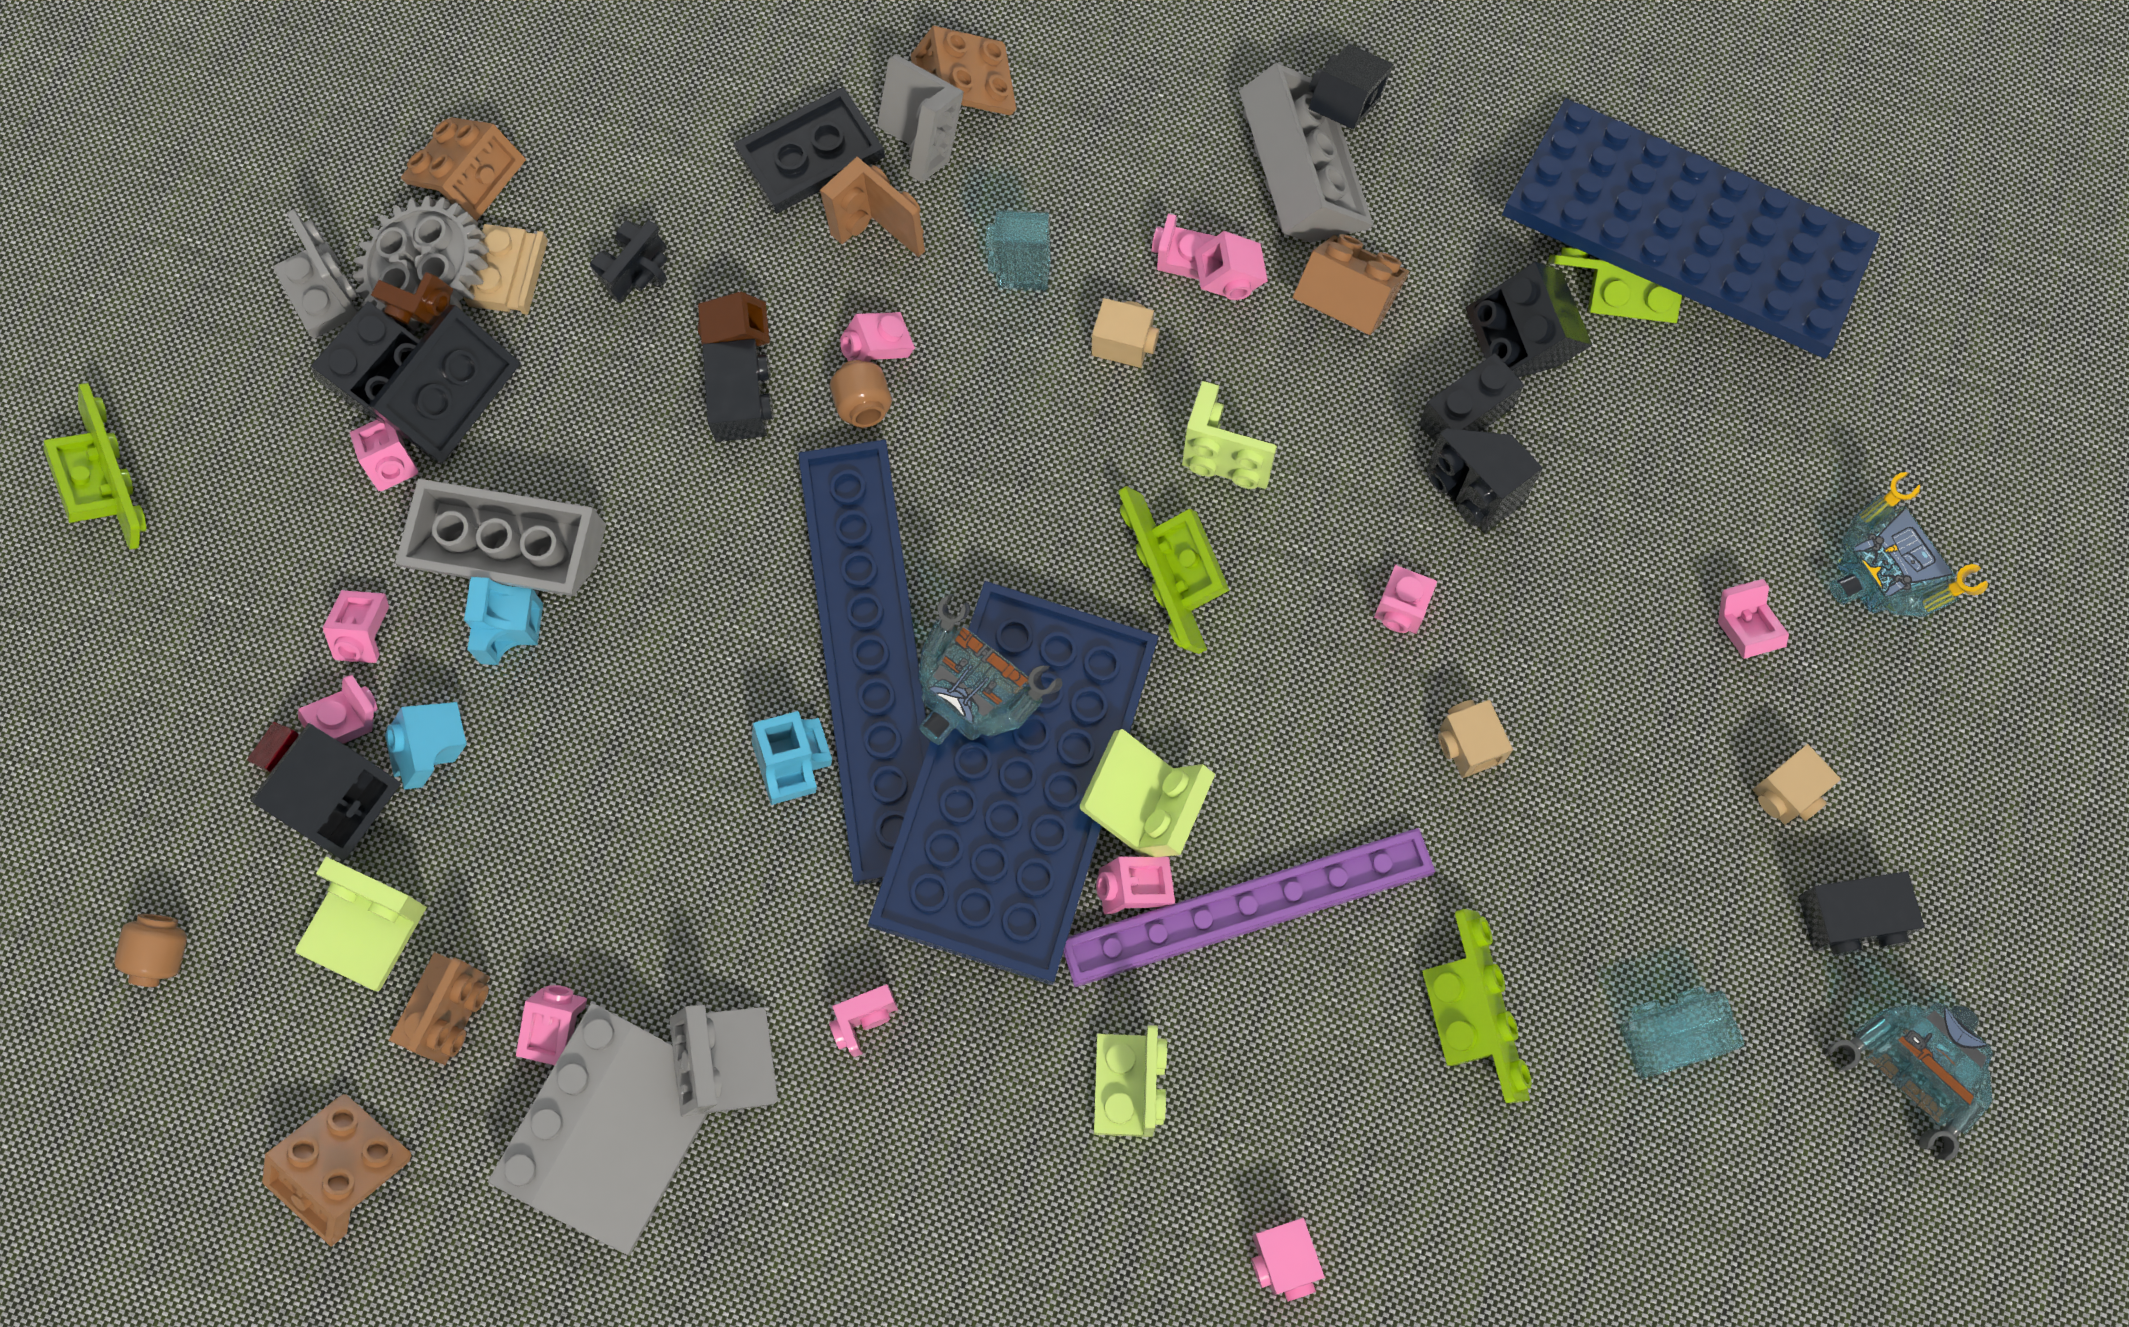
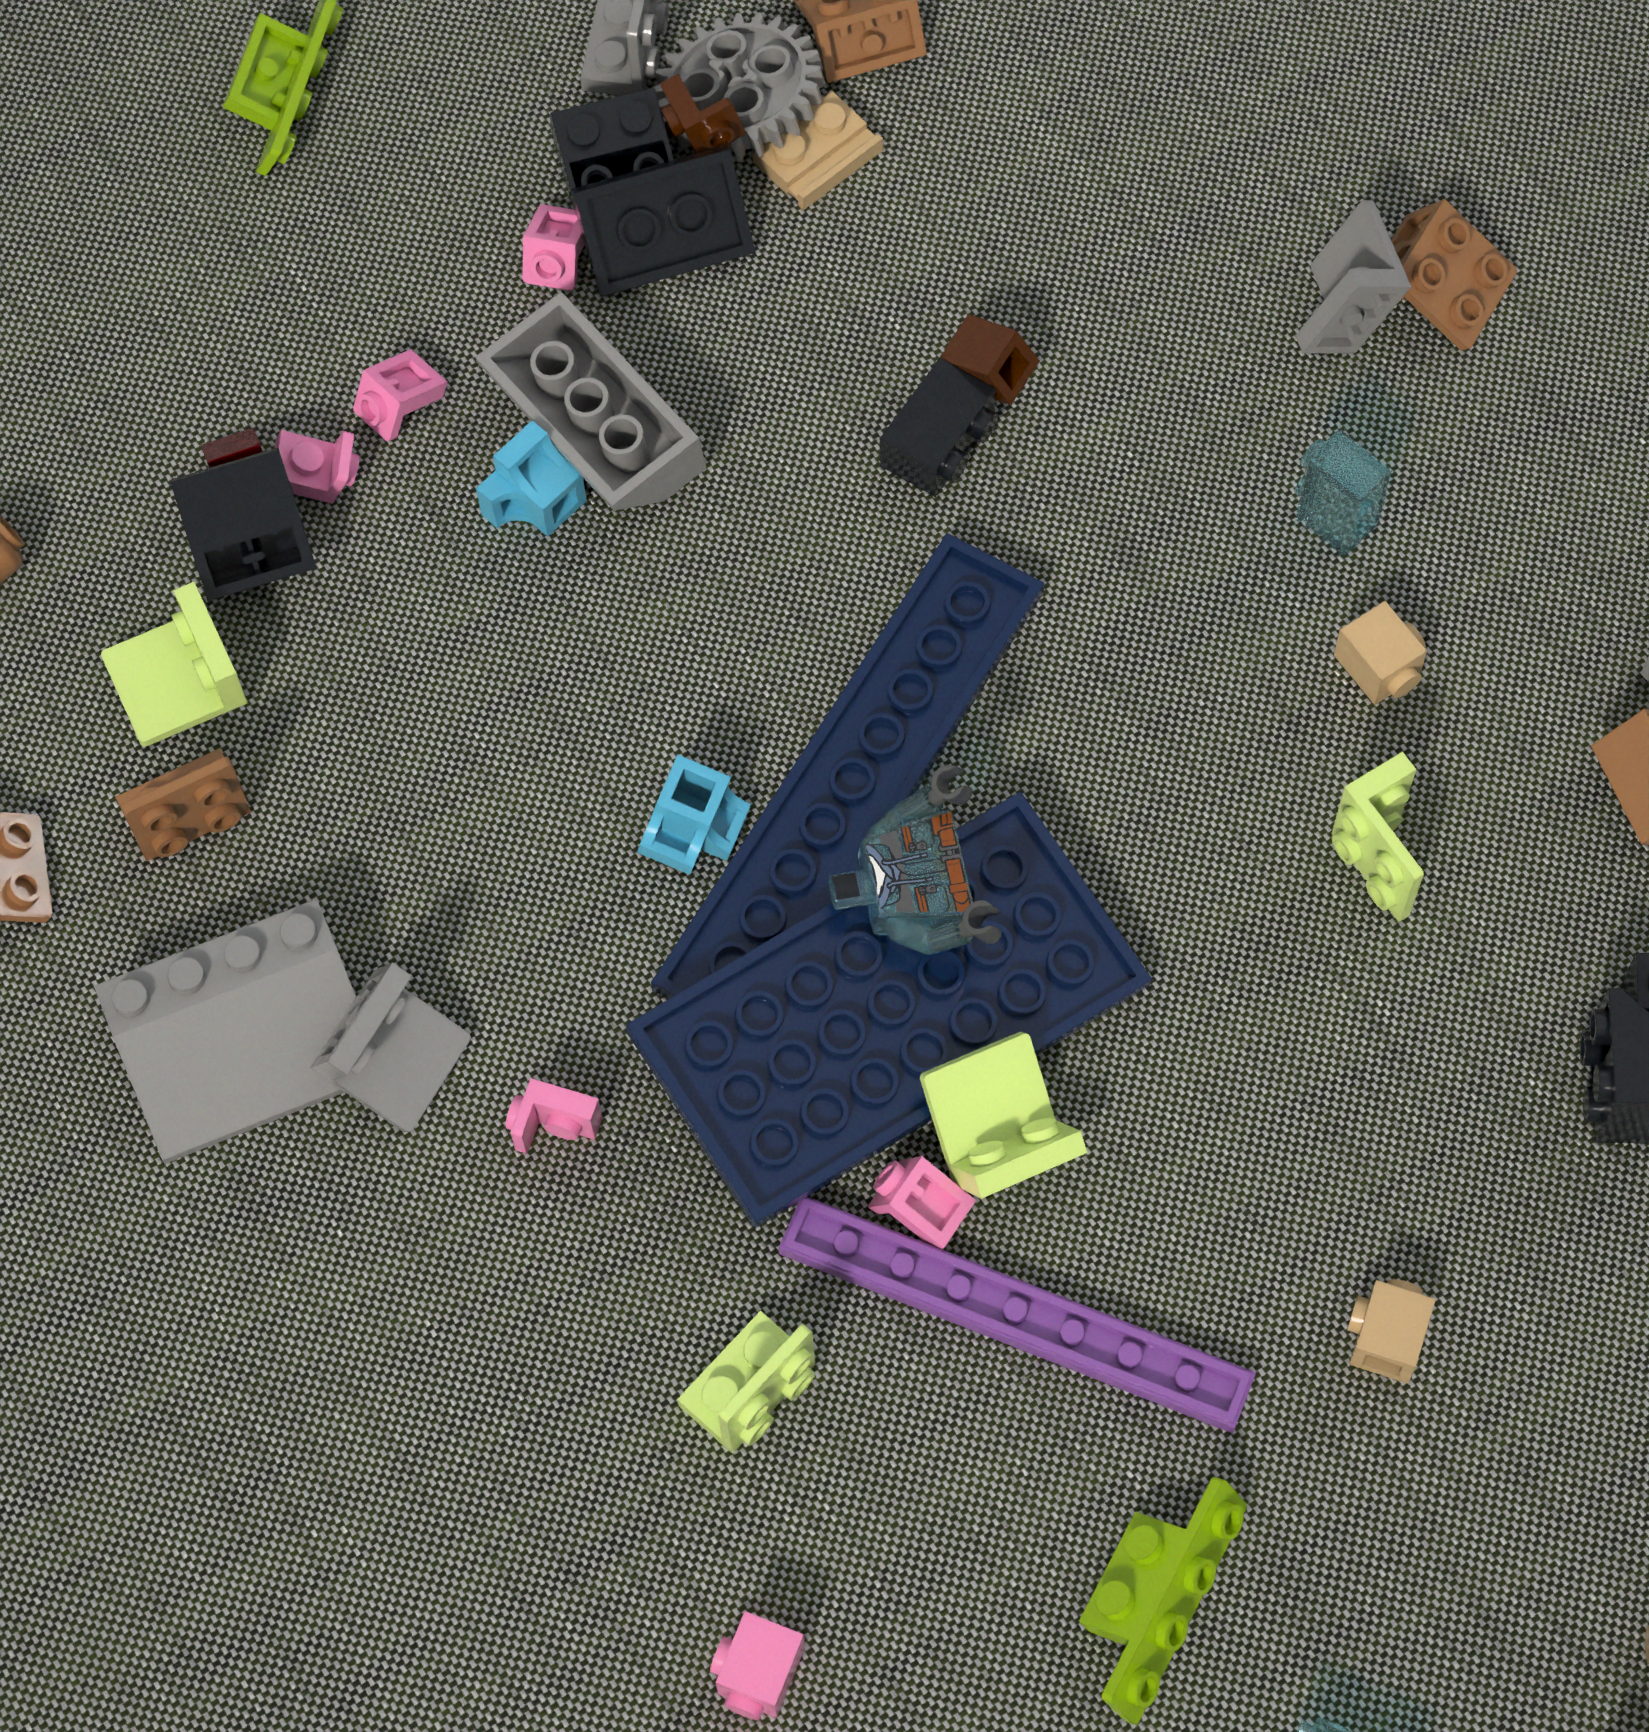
camera: 40 degrees right, 5 degrees down
medium azure brick [385,702,467,789] -> none
bright pink bracket [516,985,587,1066] -> none
black hips [590,220,668,304] -> none
black plate [734,87,885,214] -> none
medium nougat bracket [820,157,925,257] -> none
medium nougat head [830,360,892,428] -> none
bright pink bracket [840,312,915,362] -> none
lime bracket [1118,486,1230,654] -> none
bright pink bracket [1151,213,1216,279] -> none
bright pink brick [1194,231,1268,301] -> none
bright pink bracket [1374,565,1437,634] -> none

